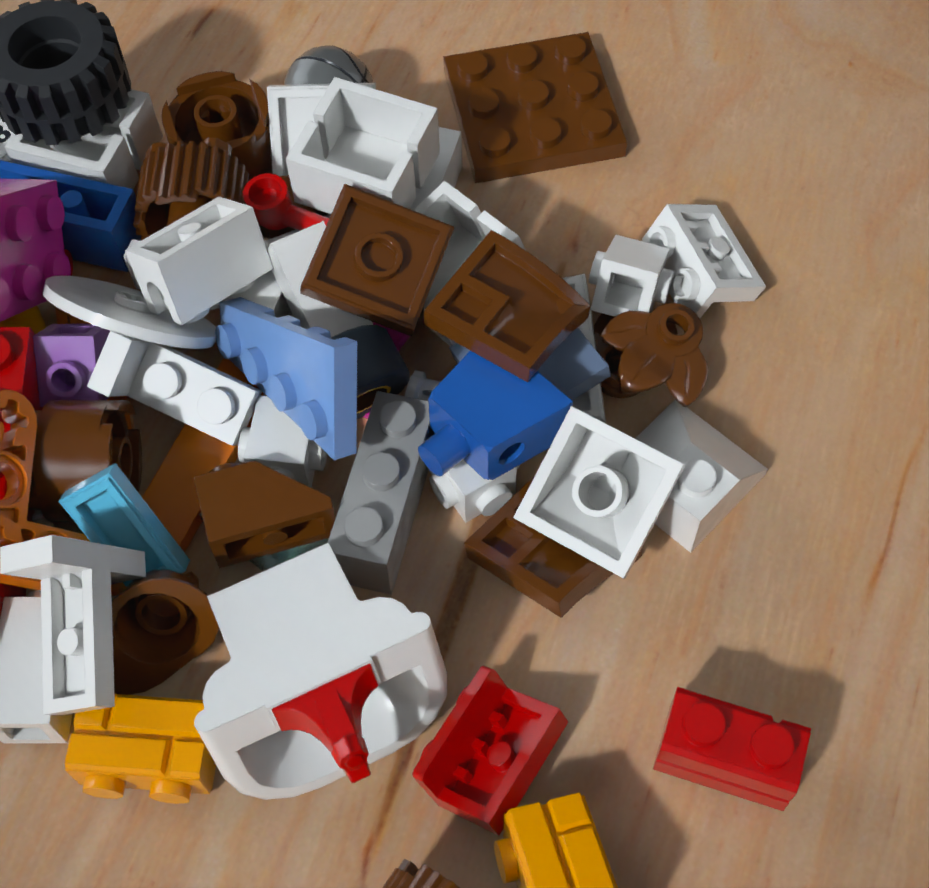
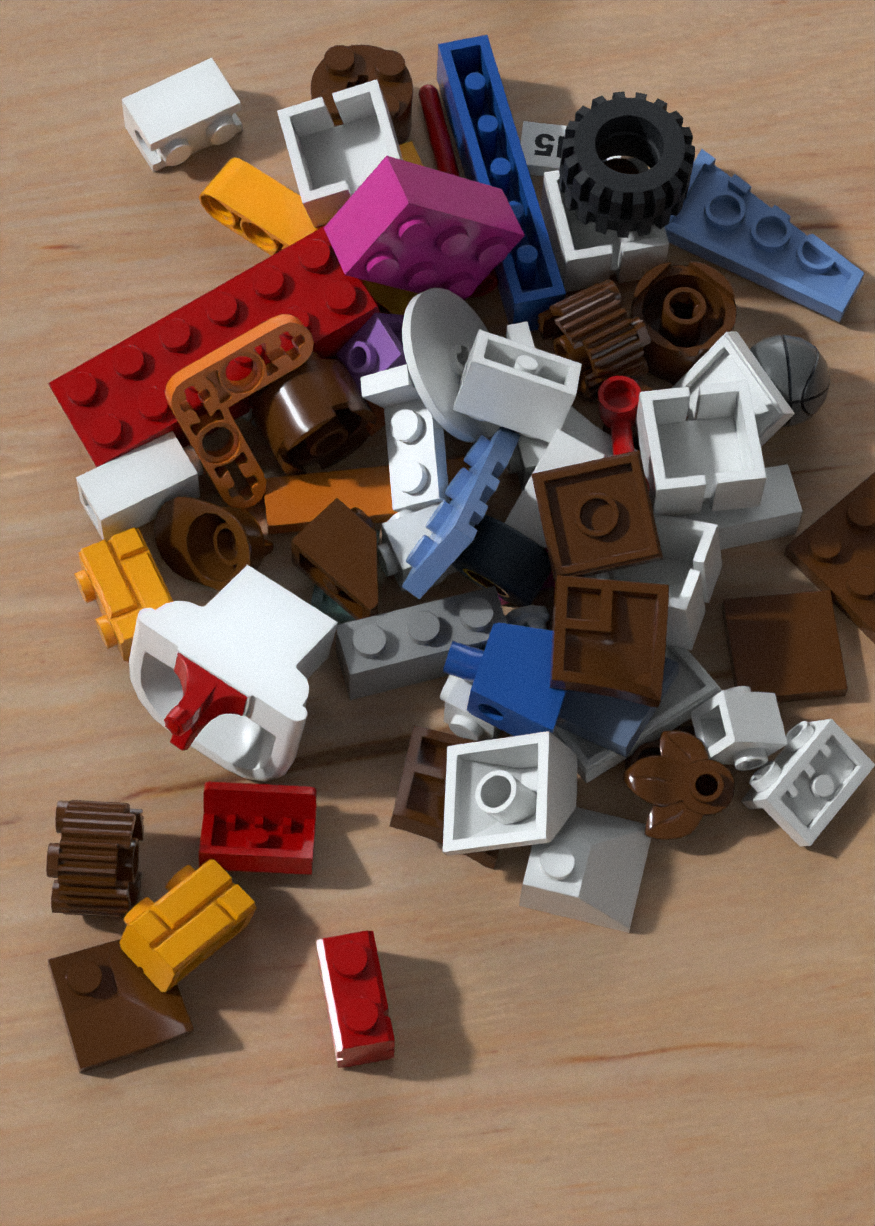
camera: 55 degrees right, 5 degrees up
white bracket [0,535,146,715] -> none
medium azure tile [58,463,190,587] -> none
none -> medium blue wing [665,149,864,323]
none -> reddish brown tile [721,590,848,703]

